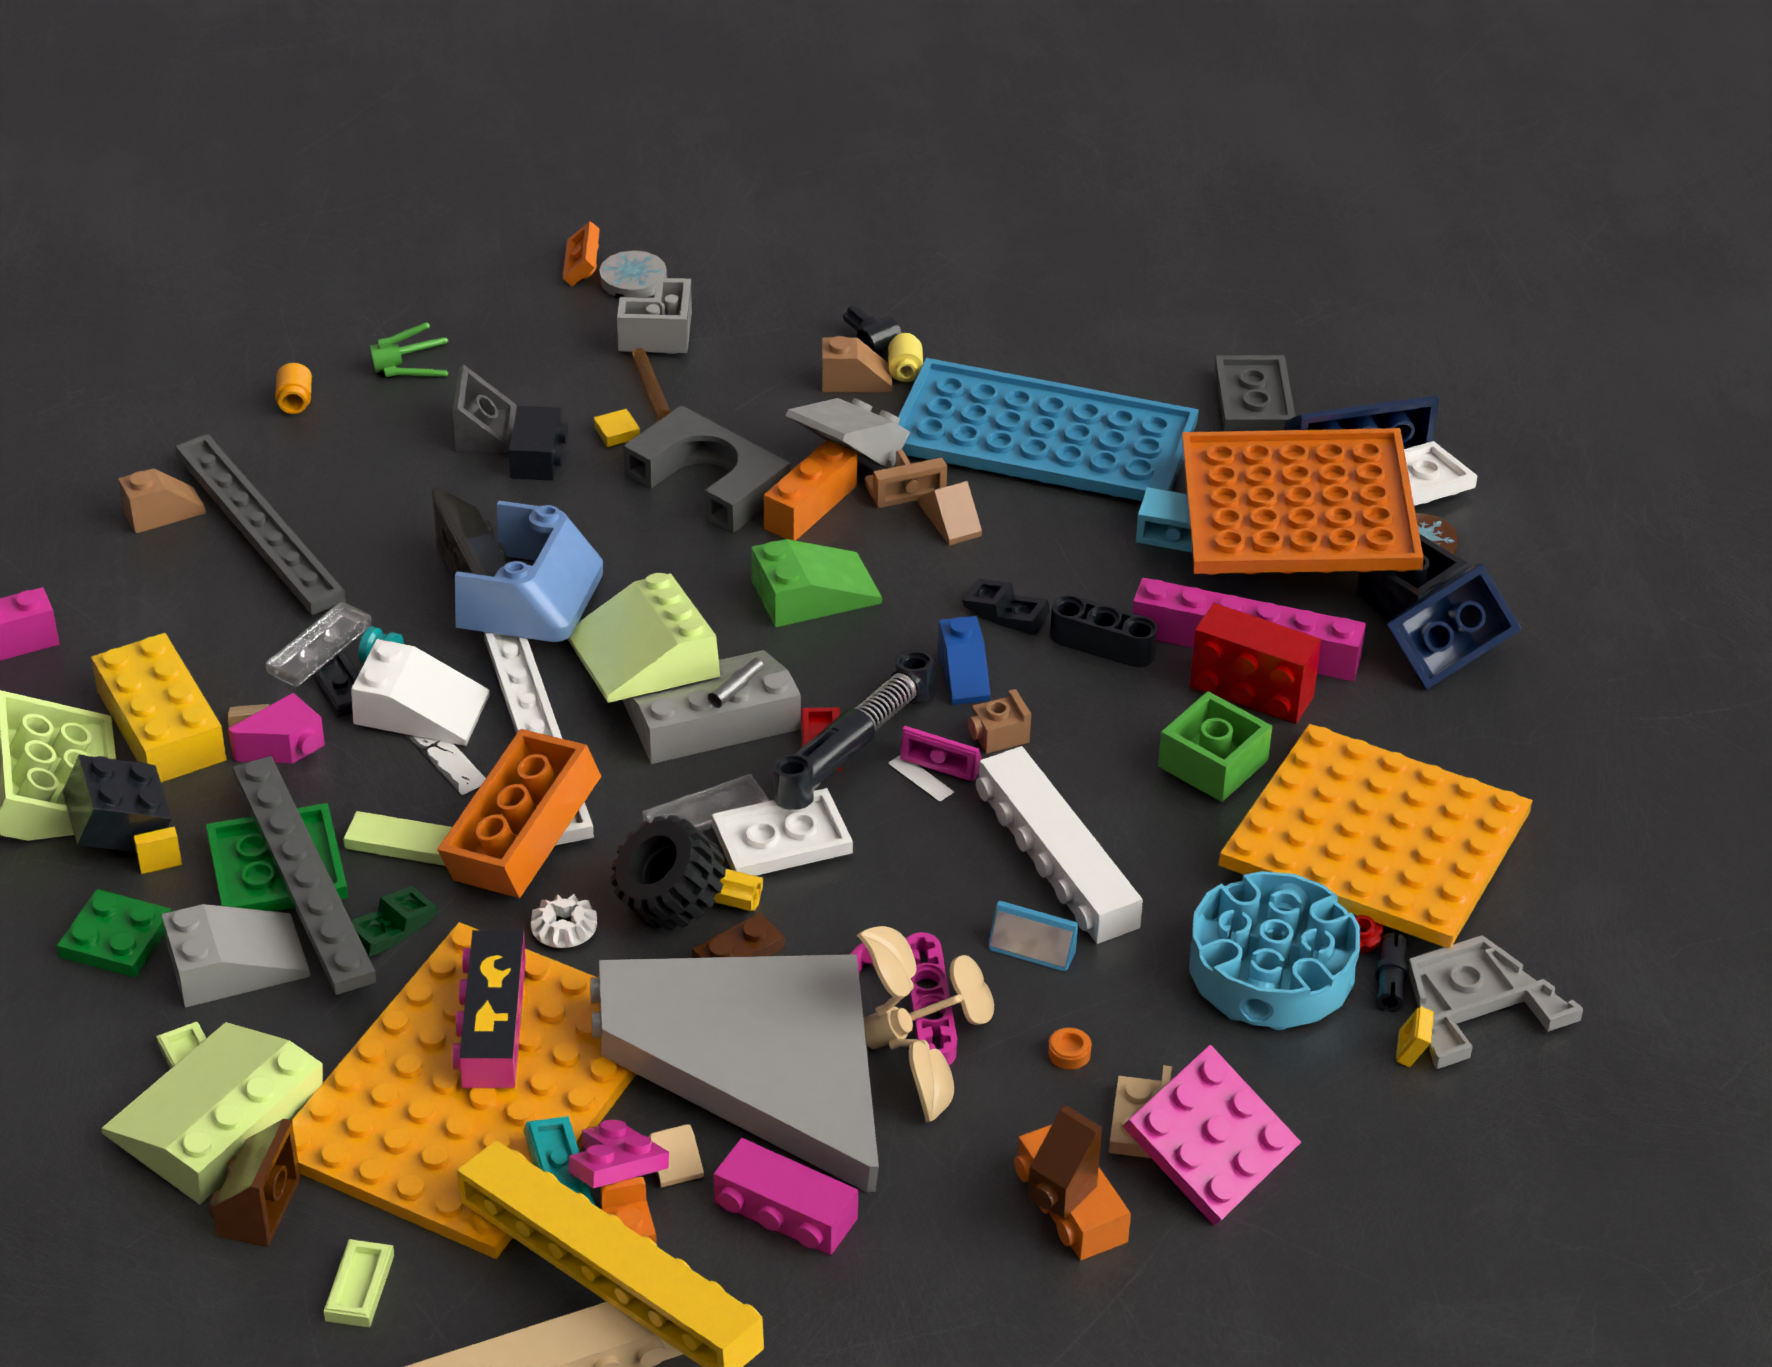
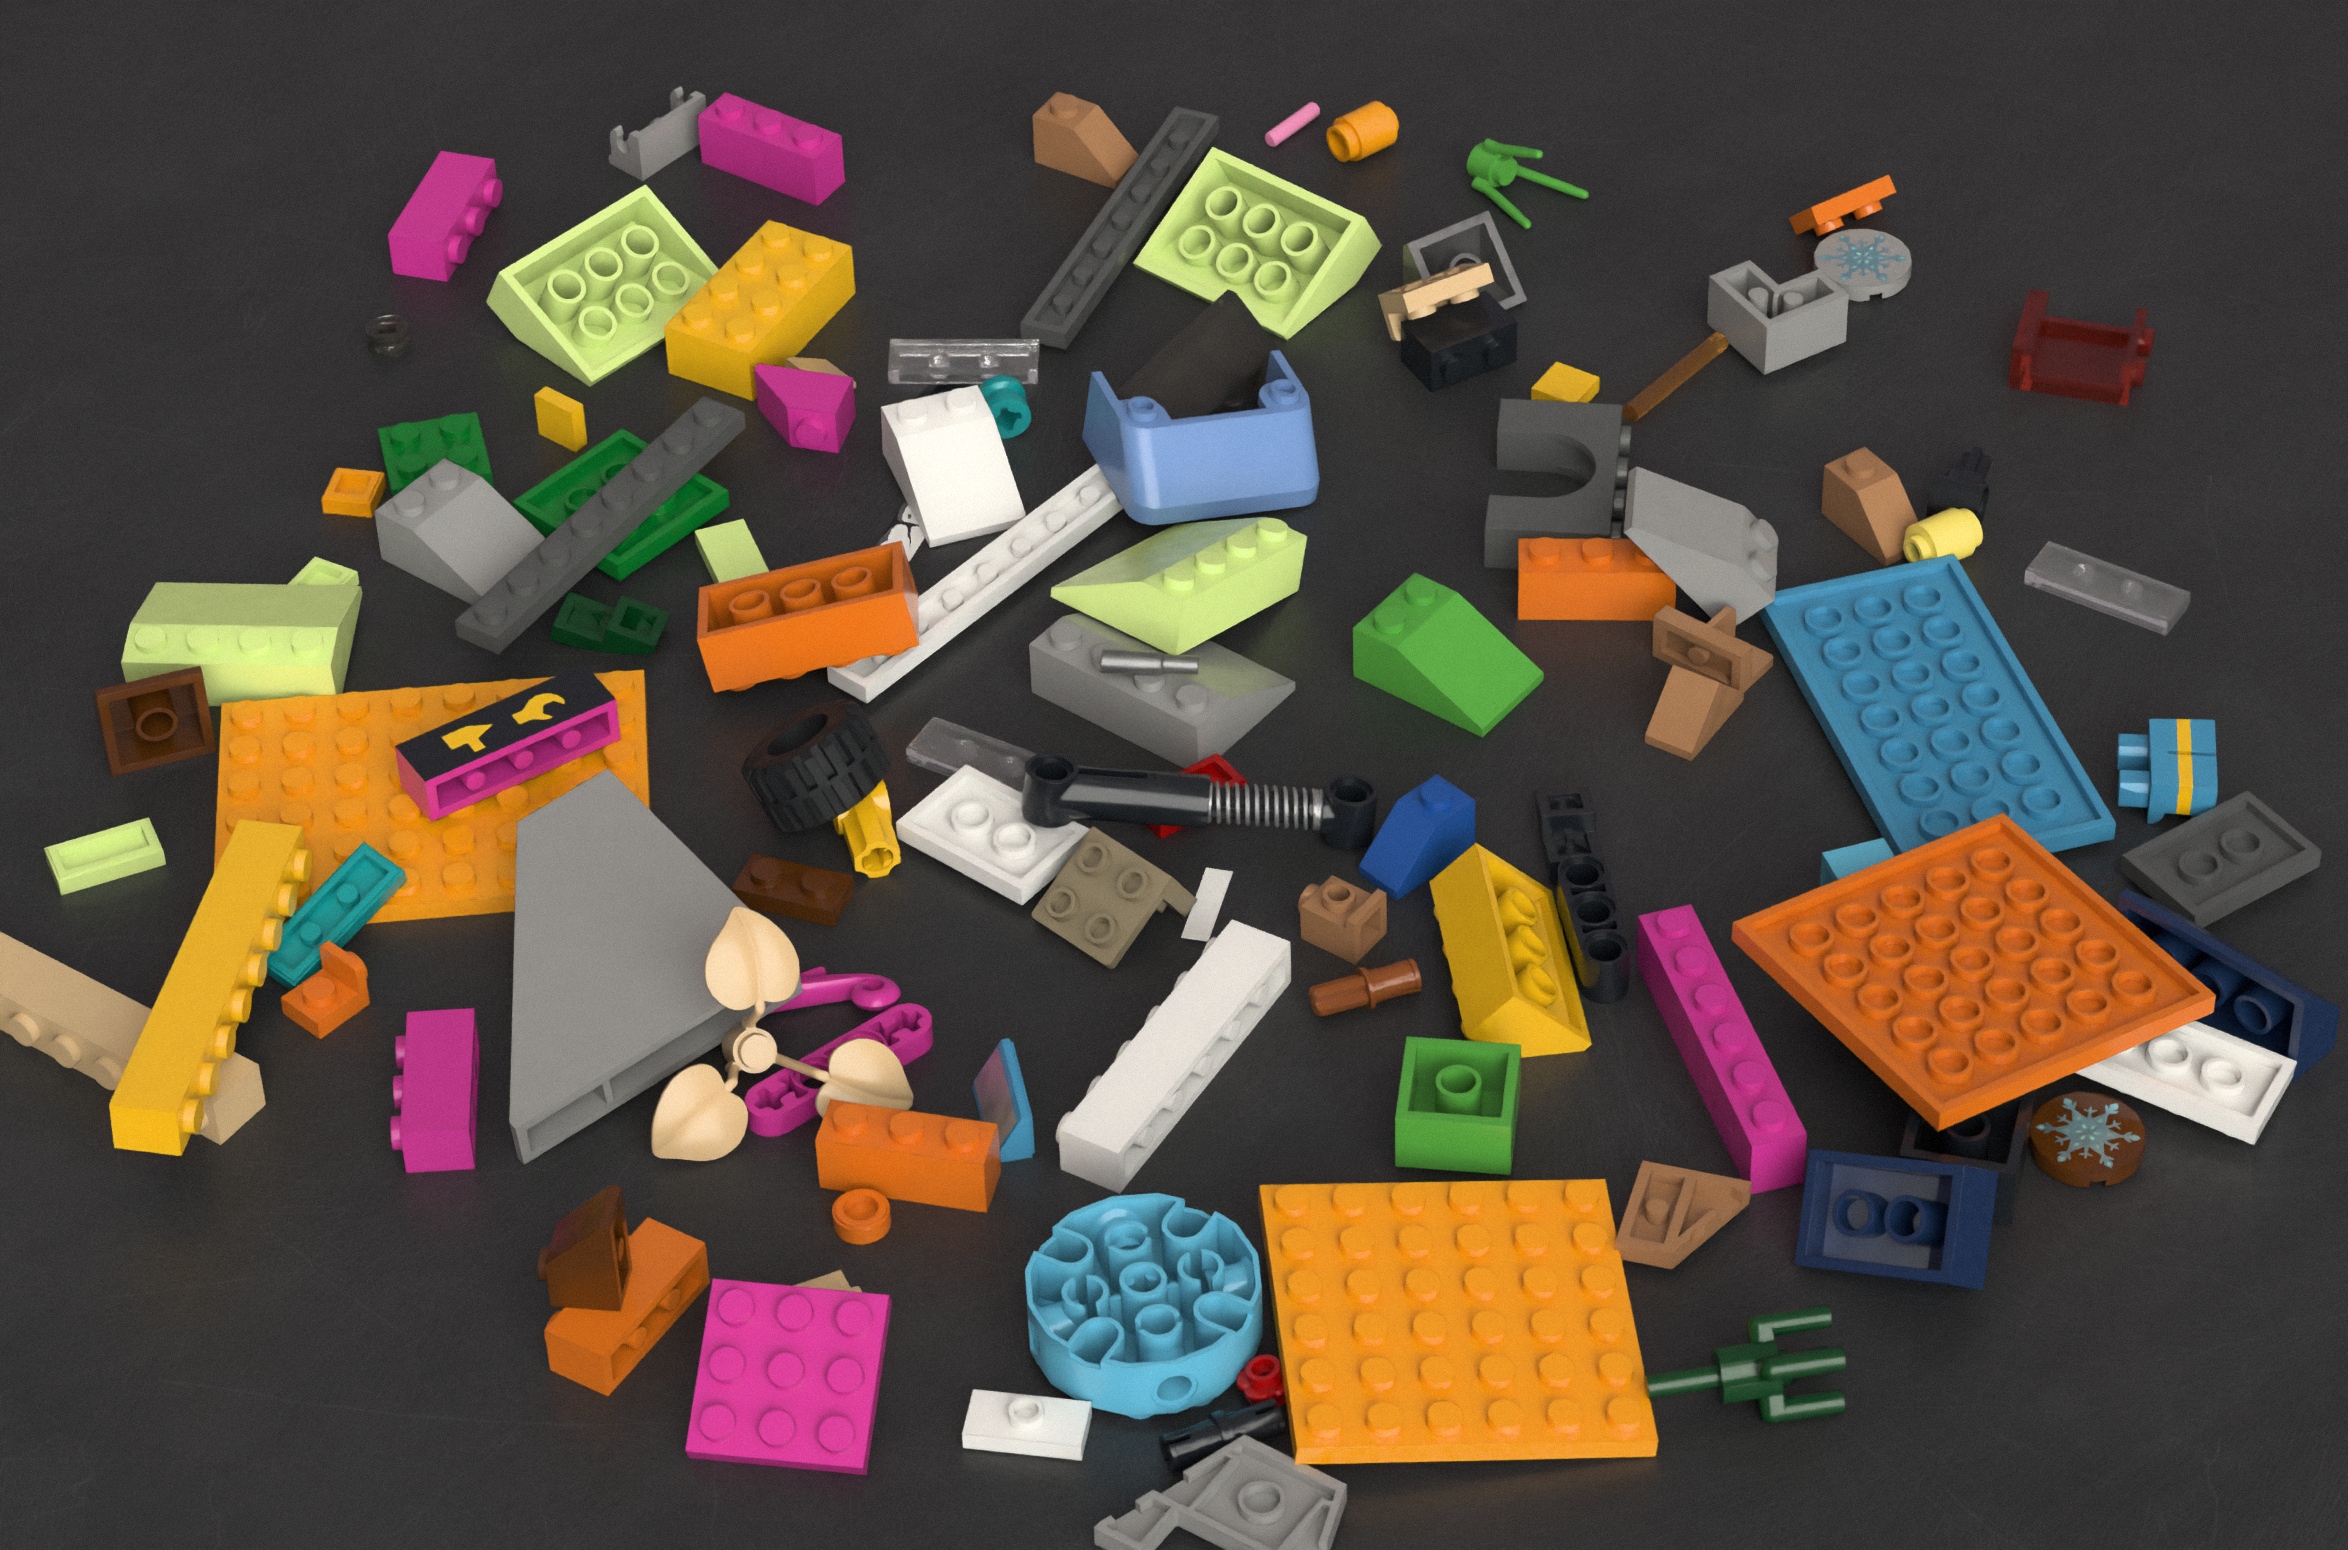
camera: 60 degrees right, 0 degrees up
black brick [63,755,172,852] -> none
white gear [531,894,597,948] -> none
dark pink plate [568,1120,669,1188] -> none
tan slope [648,1124,704,1188] -> none
dark pink slope [900,726,982,782] -> none
red brick [1189,603,1321,724] -> none
yellow tile [1396,1006,1434,1067] -> none
none -> light orange tile [321,468,387,518]
none -> orange brick [815,1099,1001,1213]
none -> white plate [962,1389,1092,1461]
none -> dark tan bracket [1031,826,1198,969]
none -> yellowish green slope [1133,147,1382,340]
none -> bright pink piece [1265,102,1320,147]
none -> dark orange axle [1308,958,1422,1017]
none -> tan bracket [1378,263,1494,341]
none -> yellow slope [1429,843,1592,1058]
none -> medium nougat wing [1615,1160,1752,1270]
none -> dark green plant [1644,1304,1846,1423]
none -> clear red panel [2008,289,2155,406]
none -> clear tile [2024,541,2191,636]
none -> dark azure hips [2116,719,2218,824]

